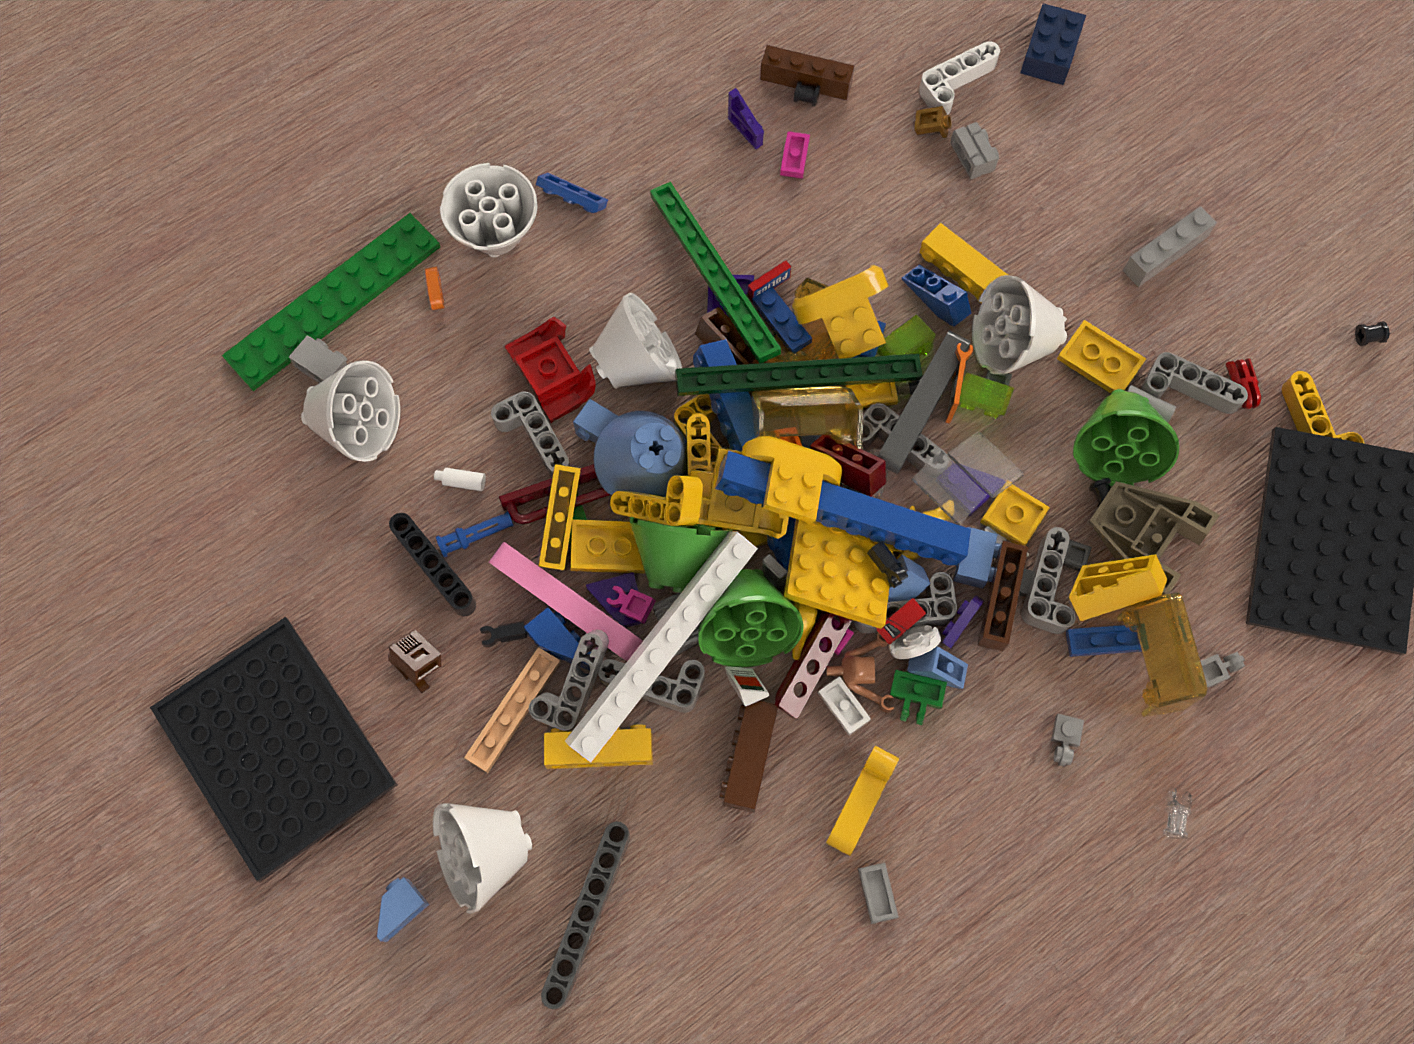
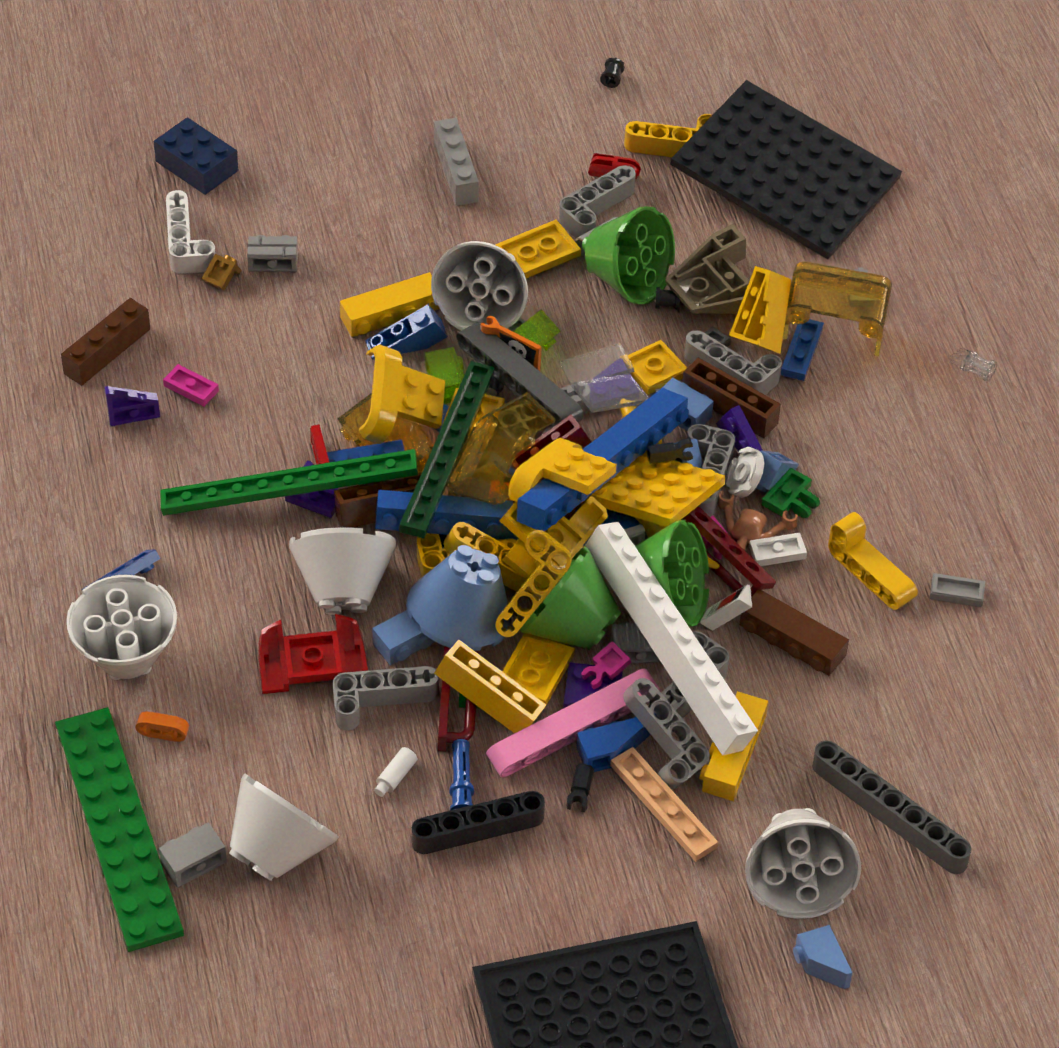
camera: 70 degrees left, 20 degrees down
reddish brown piece [388,630,441,693] -> none
black bush [793,81,821,107] -> none
red sticker [877,598,926,644] -> none
light grey plate [1051,714,1084,767] -> none

